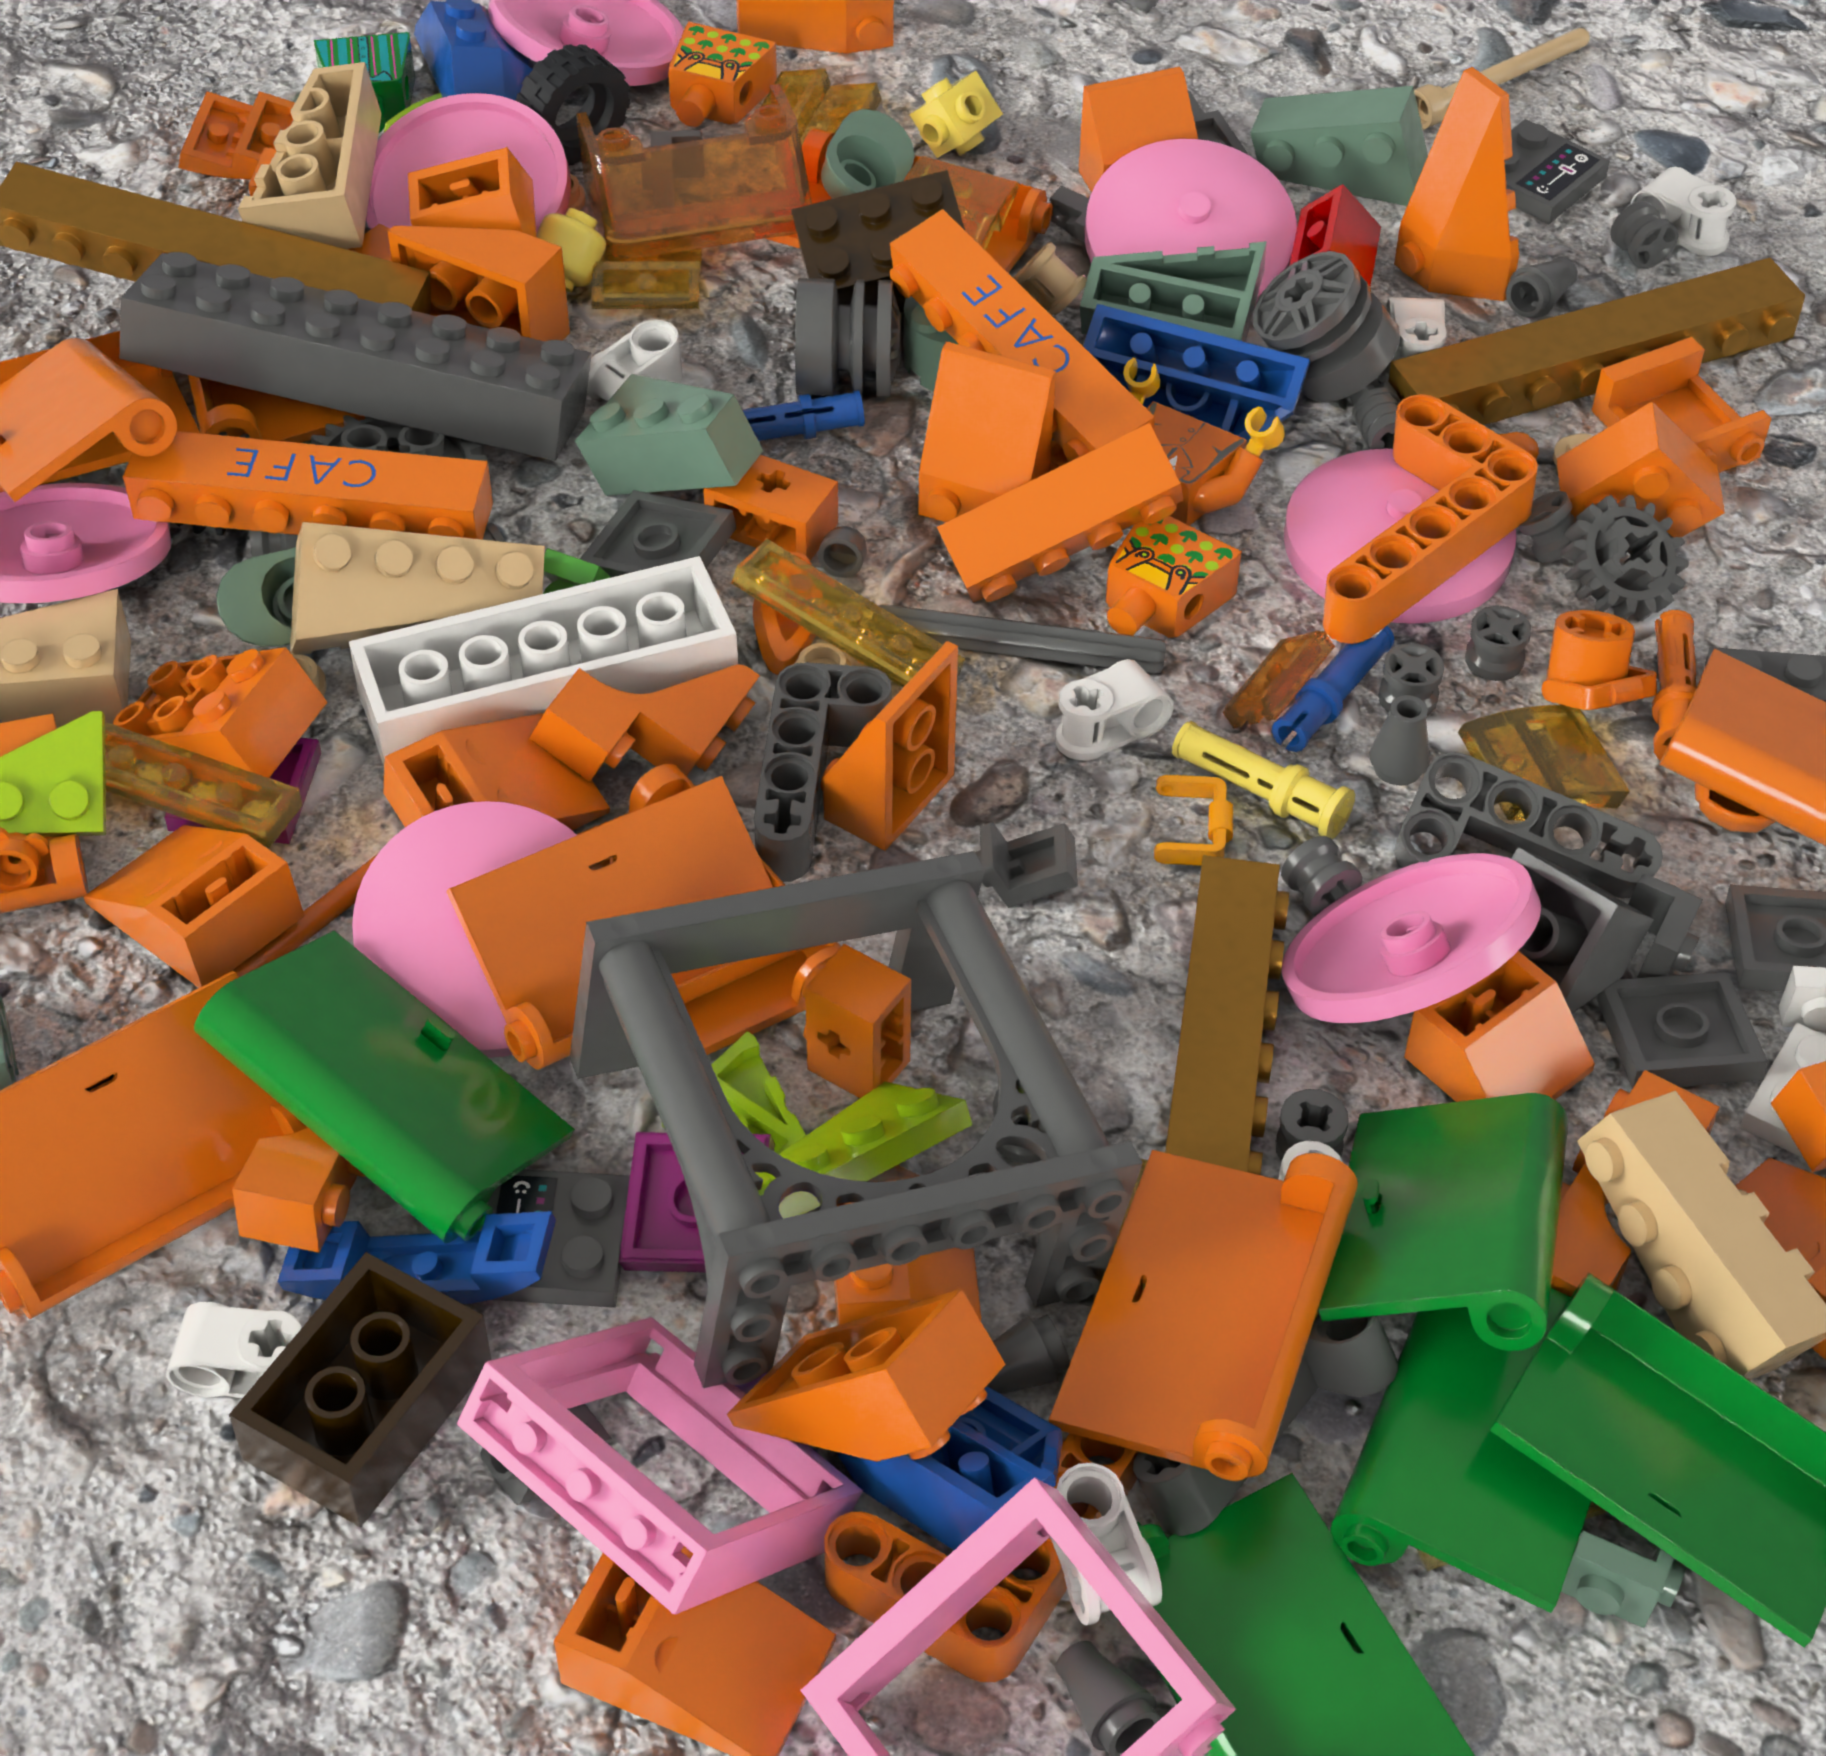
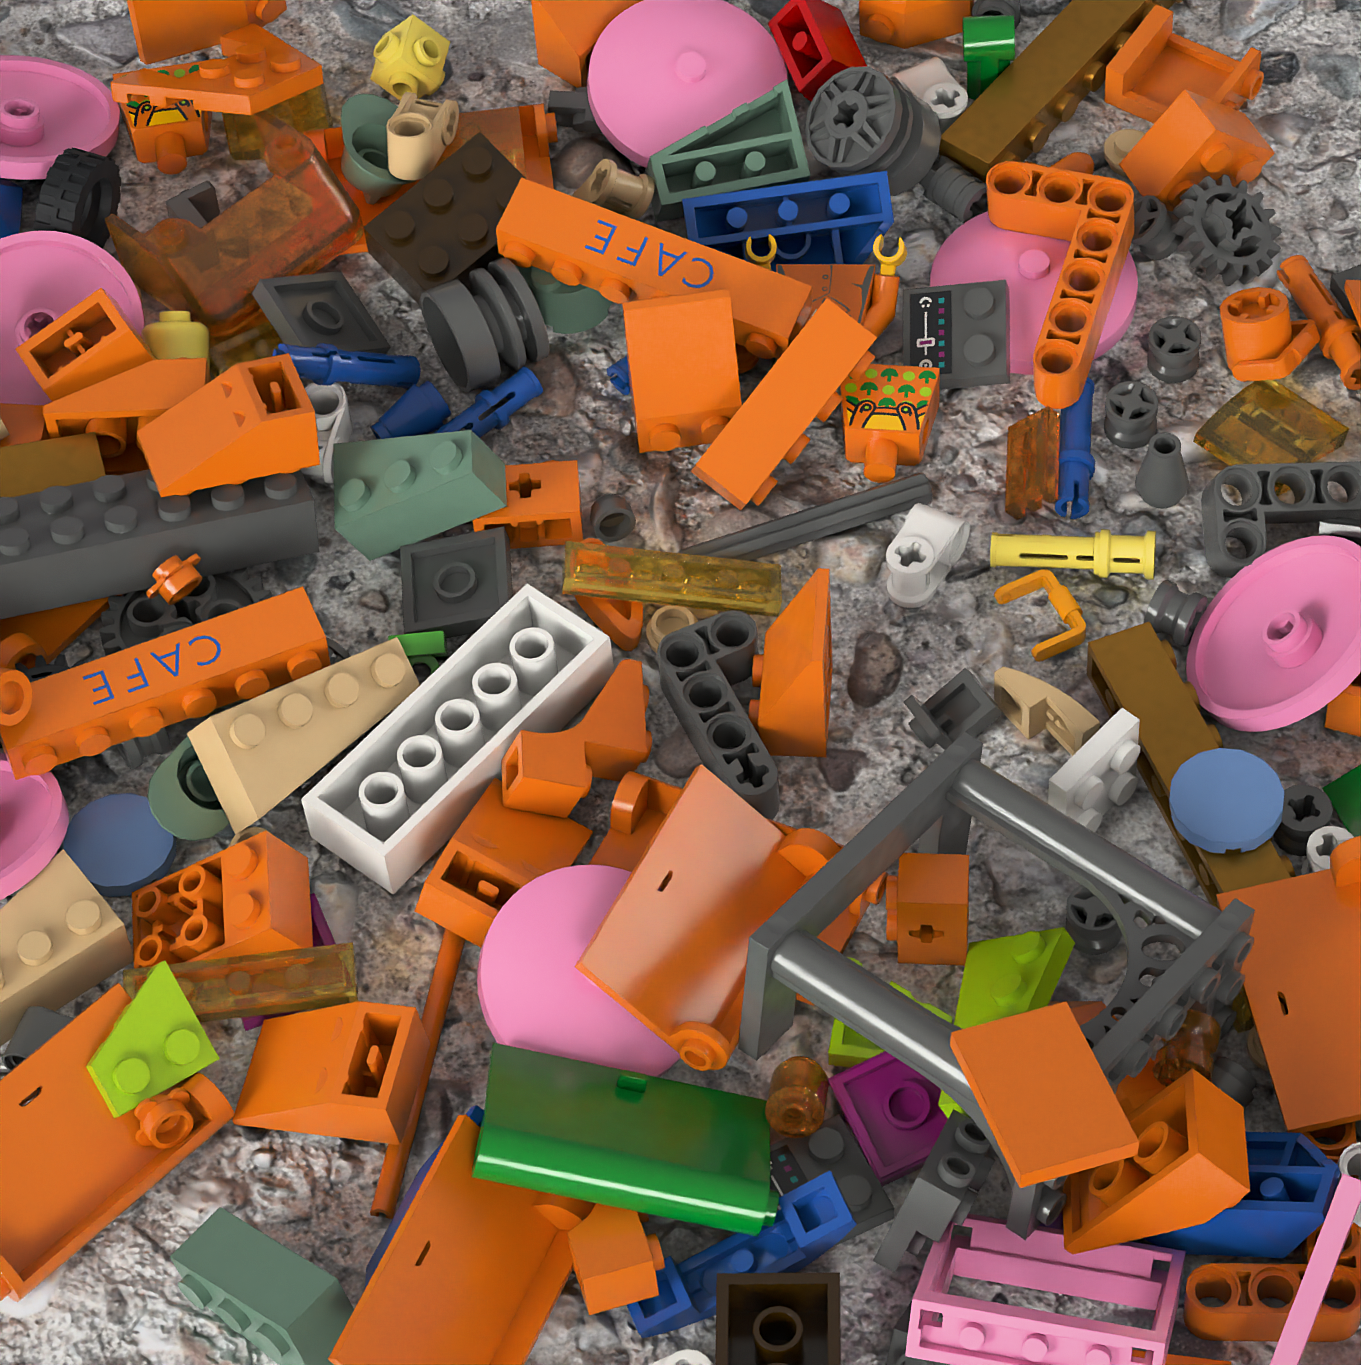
camera: 25 degrees left, 5 degrees up
none -> medium blue tile [63,793,177,897]
none -> orange wing [110,23,324,115]
none -> orange slope [137,353,320,498]
none -> orange plate [146,553,203,605]
none -> dark grey plate [252,271,391,354]
none -> blue pin [272,343,421,389]
none -> blue cone [370,381,452,439]
none -> tan piece [386,92,459,180]
none -> clear orange brick [765,1056,829,1138]
none -> dark grey plate [873,1109,995,1272]
none -> dark grey plate [903,280,1010,390]
none -> orange tile [950,1001,1139,1188]
none -> green piece [963,15,1015,100]
none -> tan slope [994,666,1100,756]
none -> white plate [1048,708,1140,832]
none -> clear orange wheel [1152,1009,1222,1086]
none -> medium blue tile [1169,748,1284,854]

